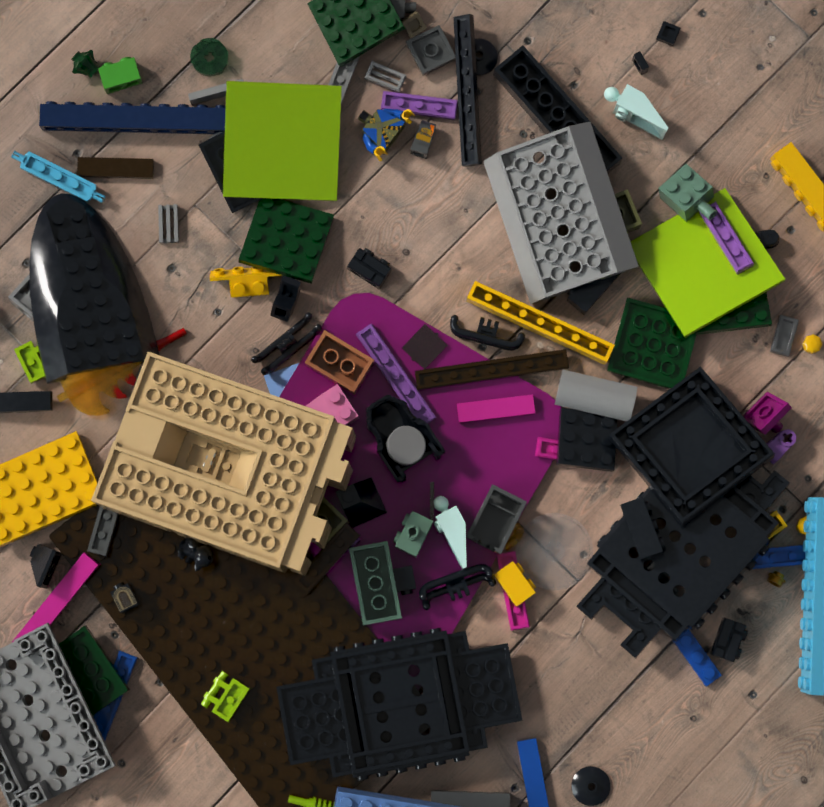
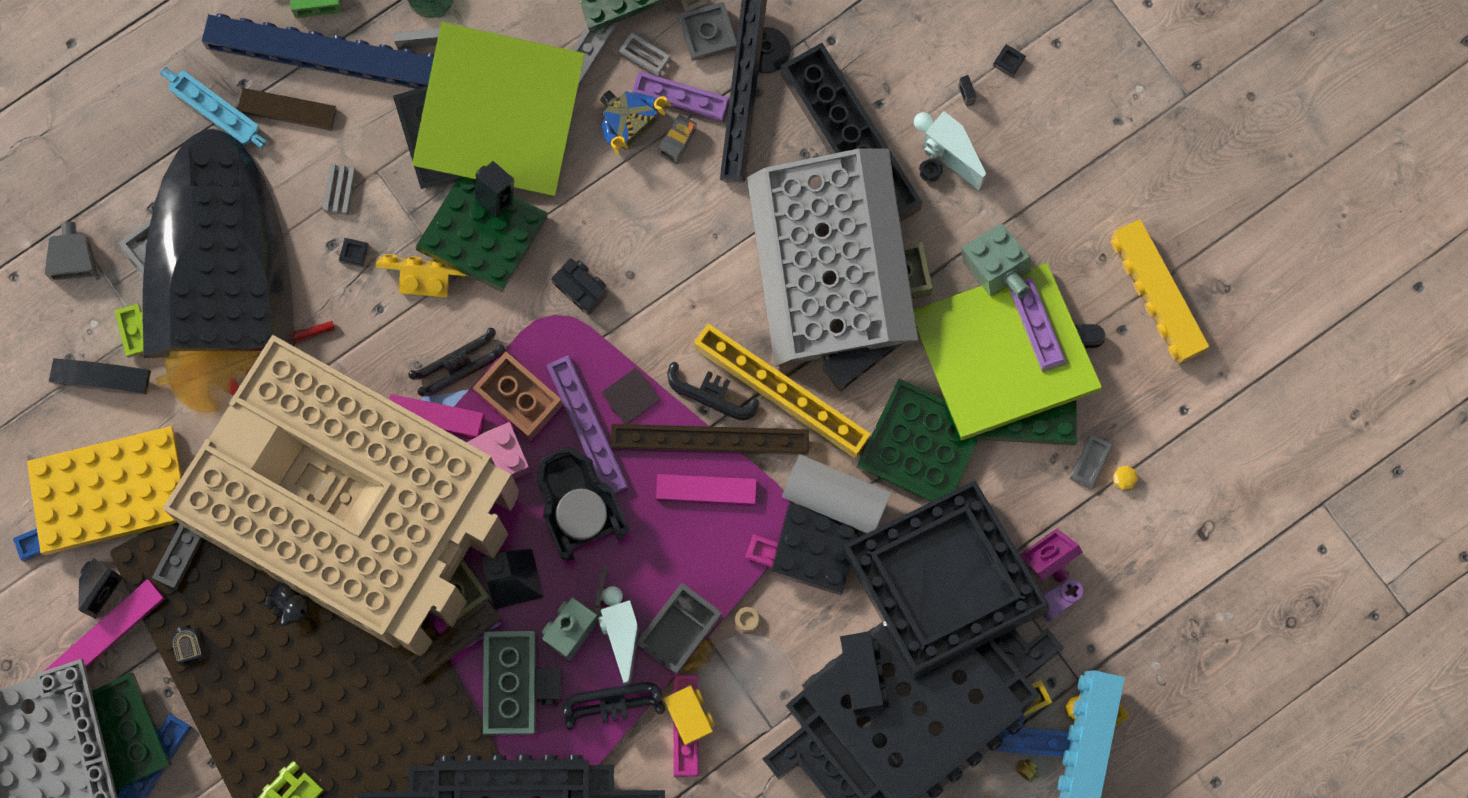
camera: 10 degrees right, 5 degrees down
black brick [270,275,301,322] -> none
none -> black tile [339,238,369,268]
none -> dark pink tile [389,394,485,438]
none -> black brick [475,161,514,217]
none -> tan tile [735,607,760,633]
none -> black plate [919,159,943,182]

